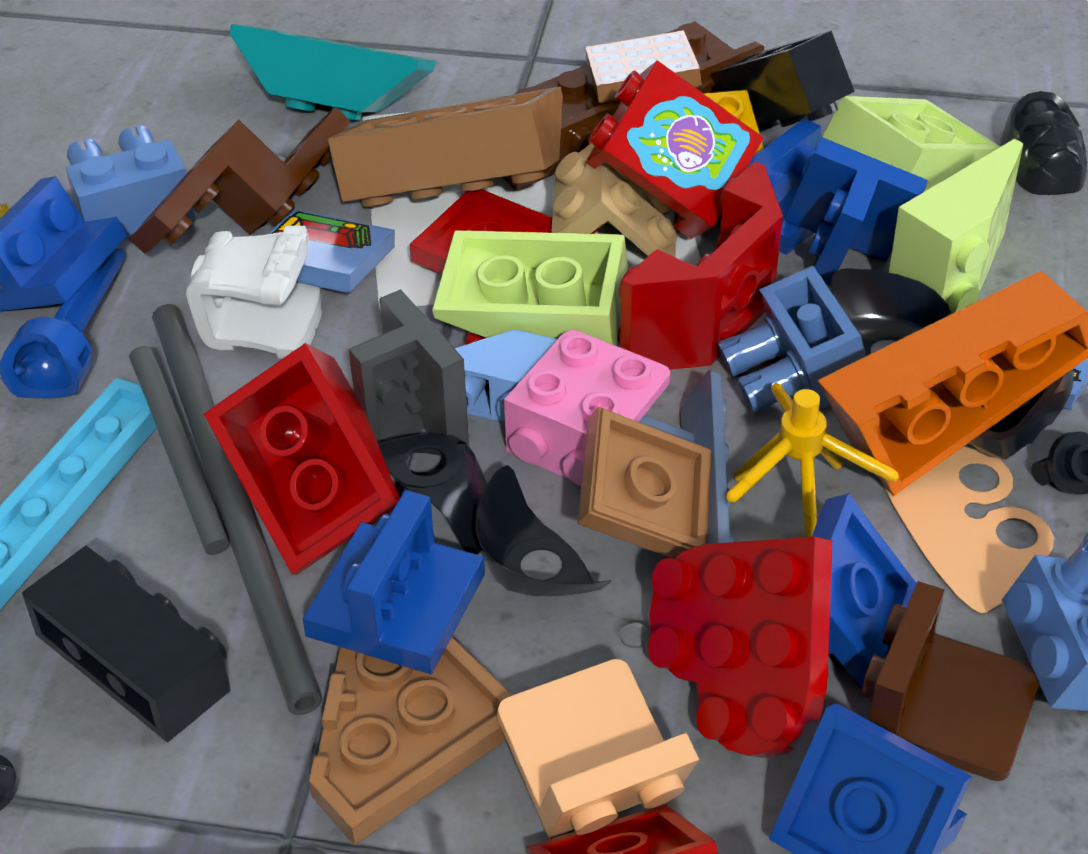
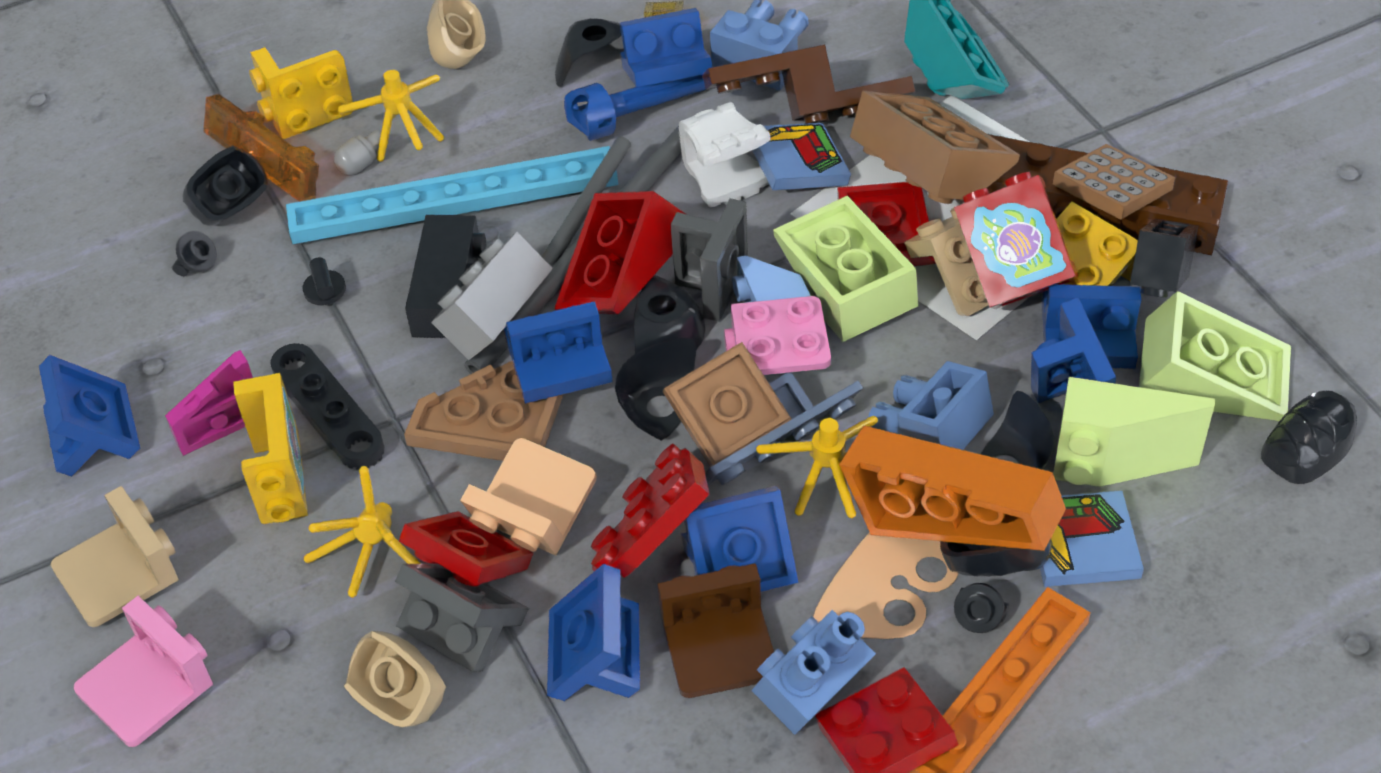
camera: 55 degrees right, 5 degrees up
red slope [618,161,783,370] -> none
none -> light grey brick [431,232,553,360]

